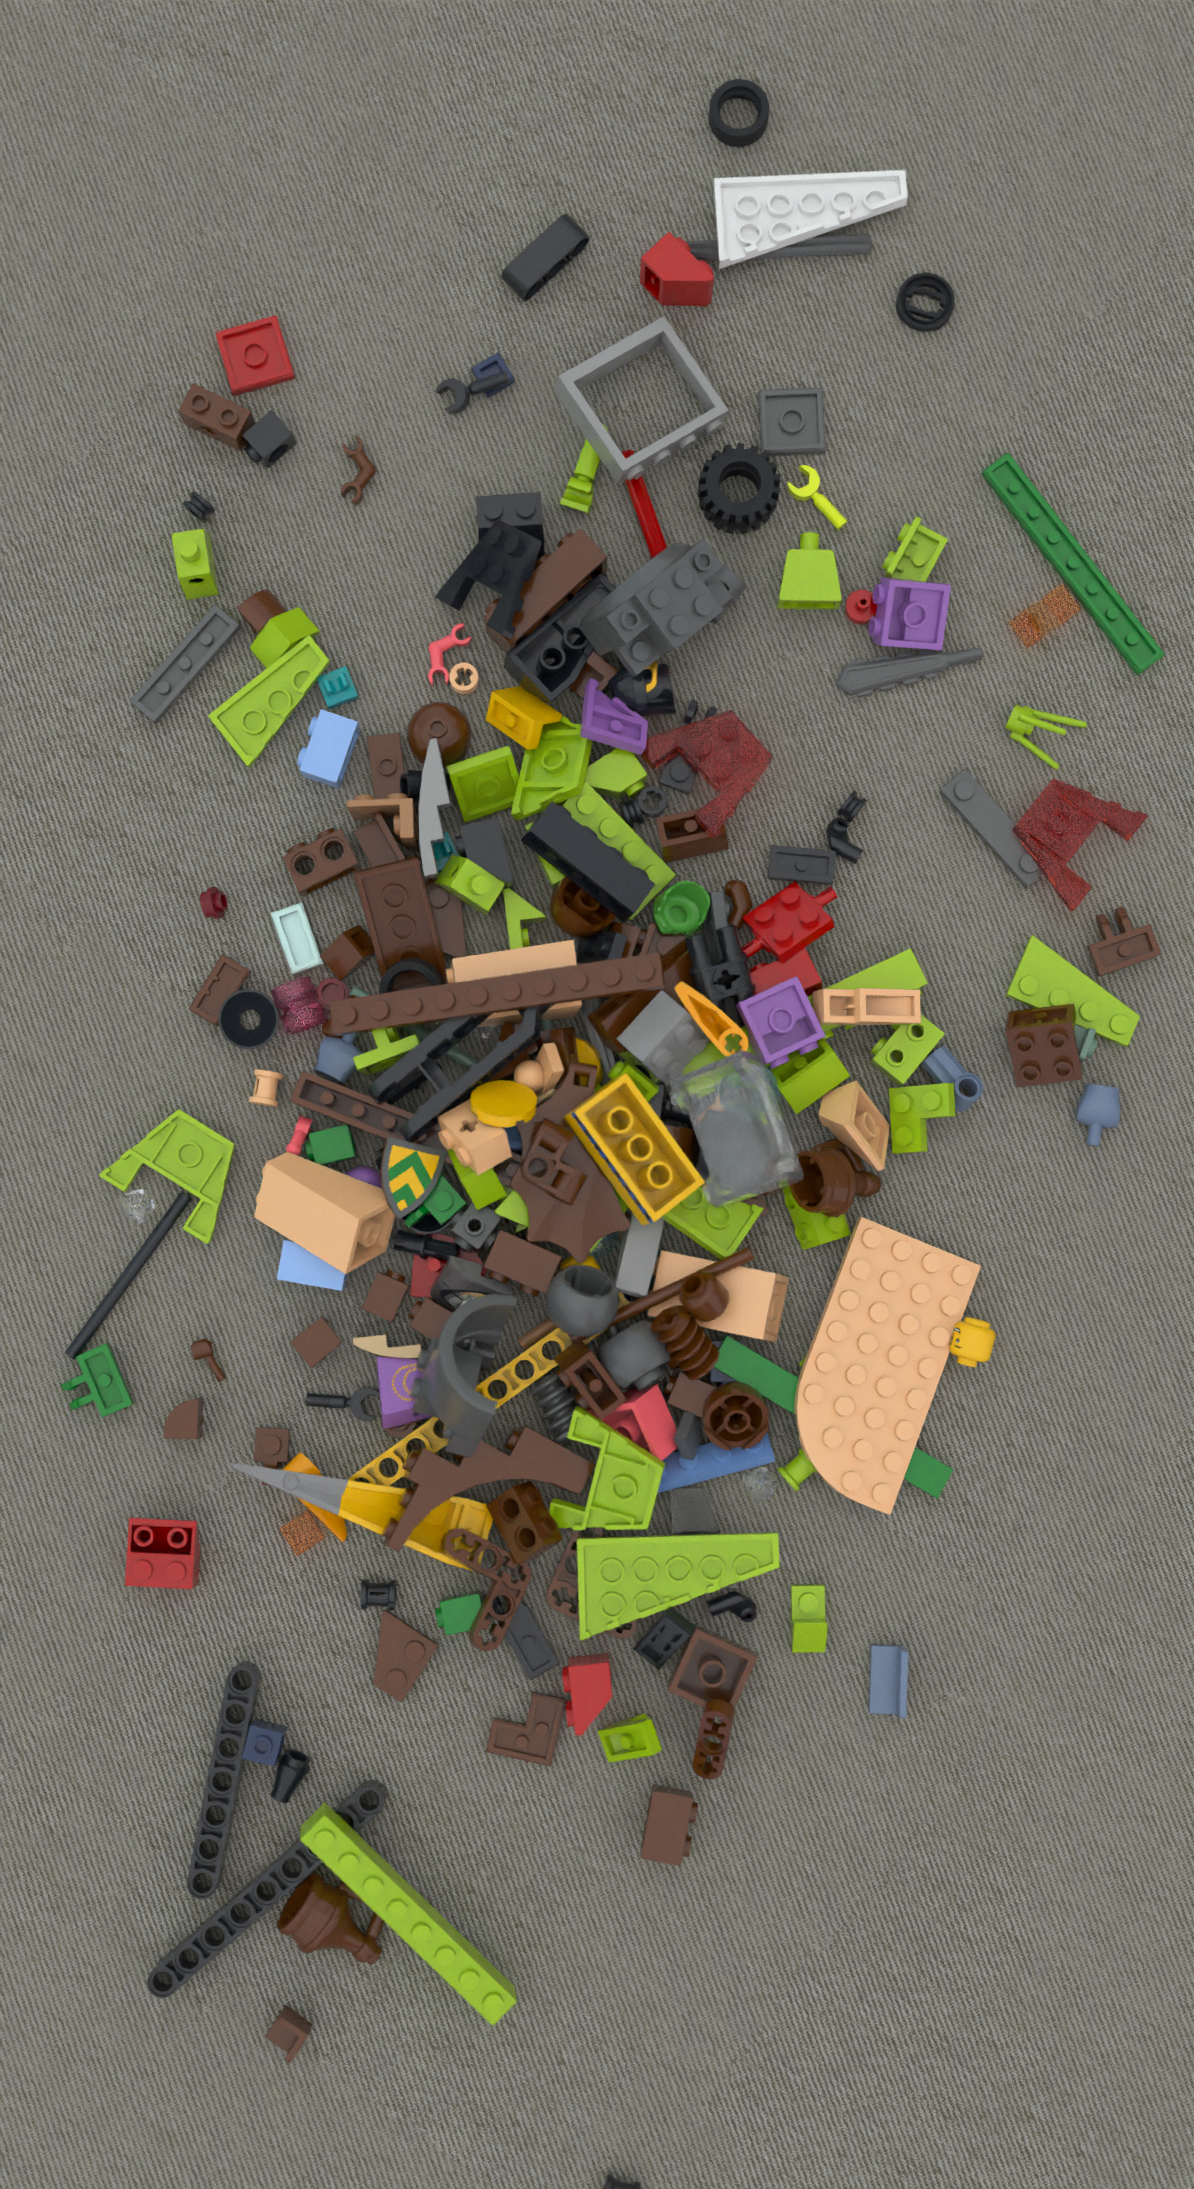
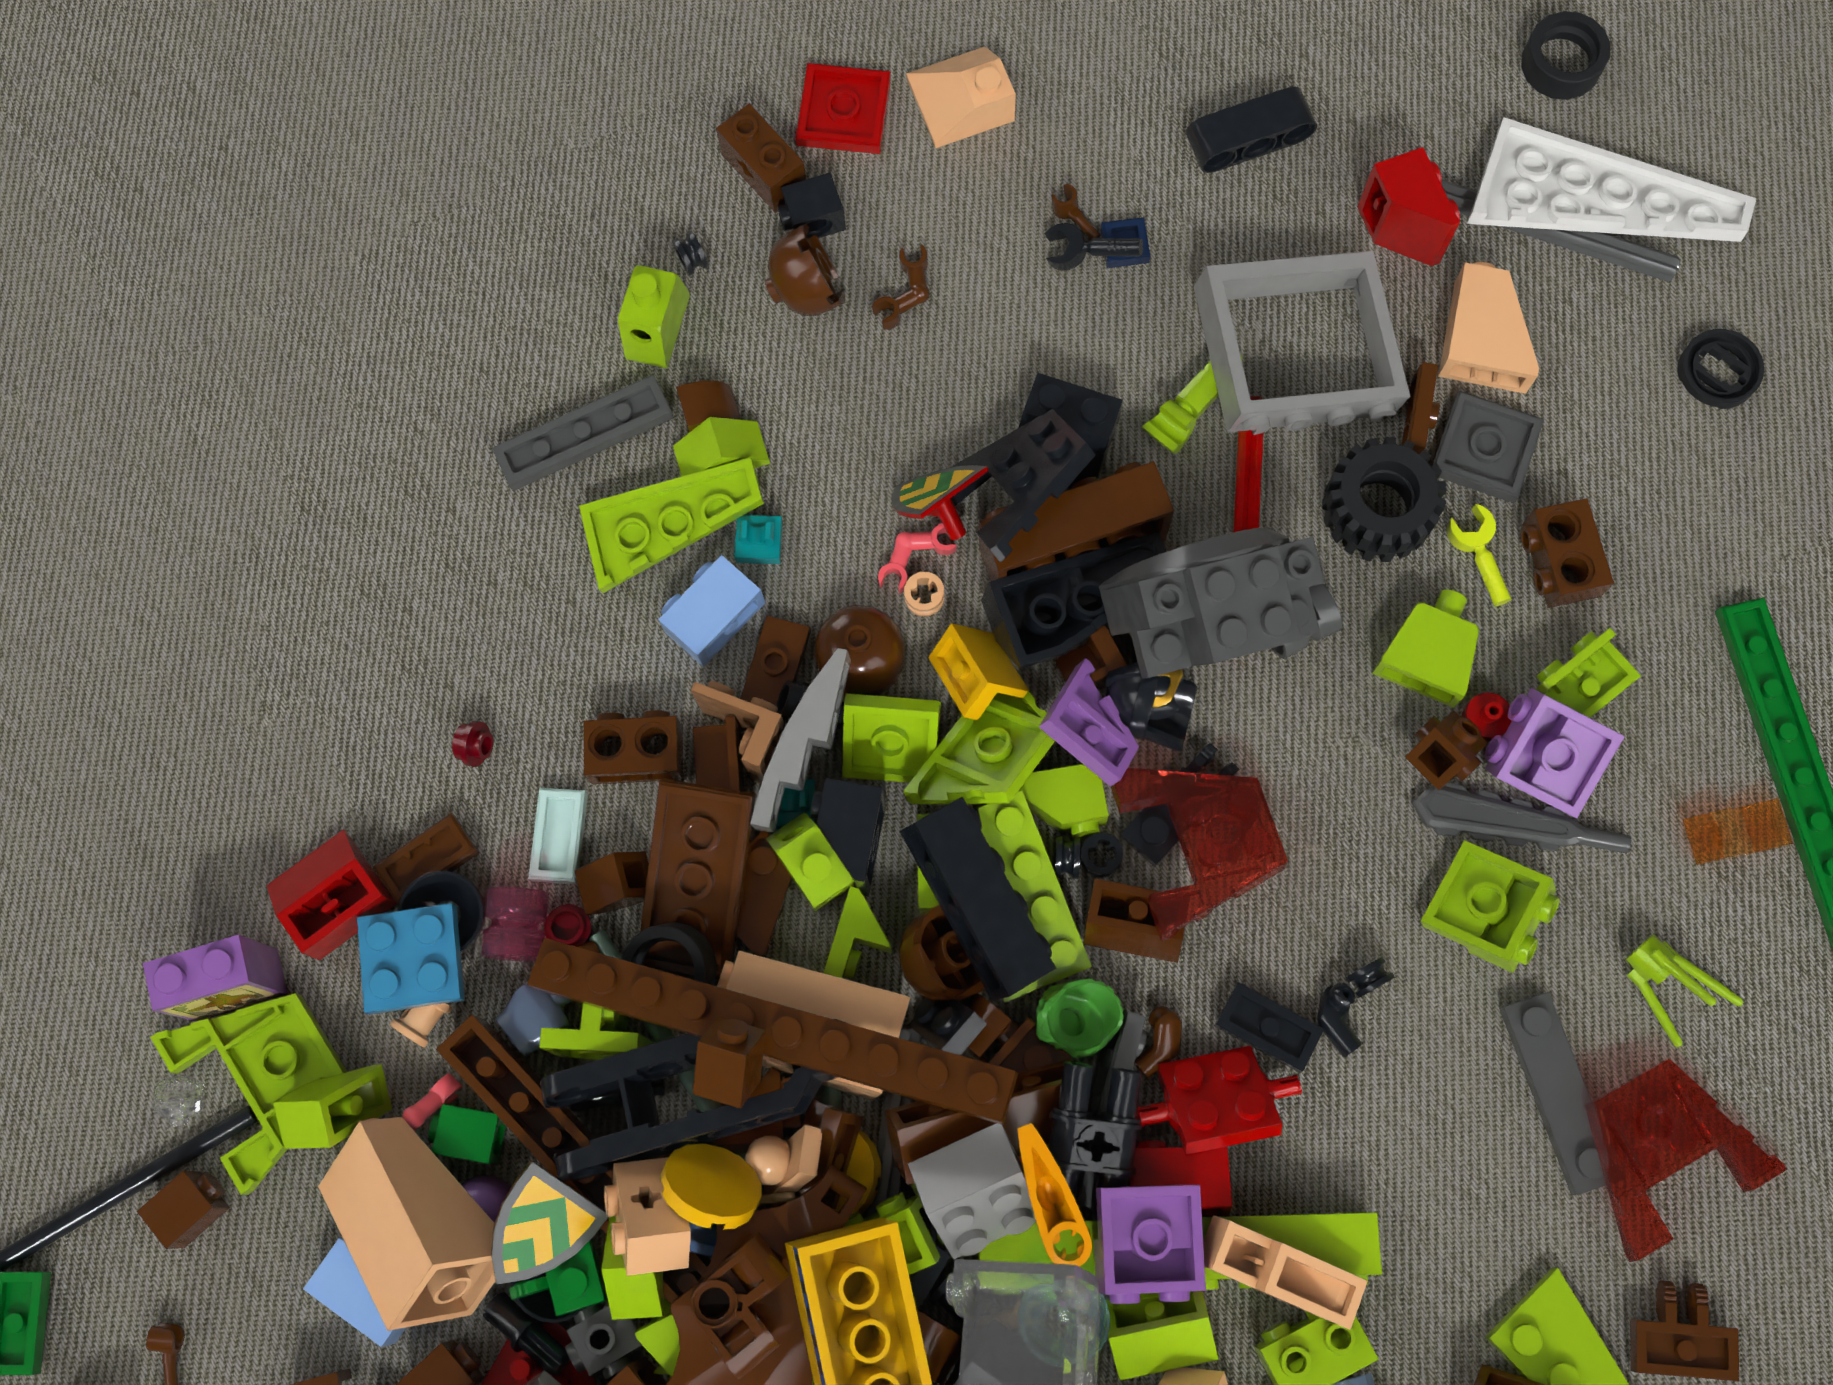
camera: 30 degrees right, 10 degrees down
none -> reddish brown brick [137,1171,230,1249]
none -> medium lavender brick [143,934,287,1021]
none -> red slope [266,829,396,960]
none -> lime slope [273,1064,392,1149]
none -> dark azure plate [357,903,465,1015]
none -> reddish brown brick [693,1017,766,1109]
none -> reddish brown cylinder [765,224,846,316]
none -> shield [891,465,989,540]
none -> light nougat slope [906,46,1016,148]
none -> reddish brown hand [1051,184,1101,240]
none -> reddish brown plate [1401,362,1440,454]
none -> reddish brown brick [1405,710,1488,790]
none -> lime plate [1421,840,1560,973]
none -> light nougat slope [1438,262,1539,394]
none -> reddish brown brick [1520,498,1614,608]

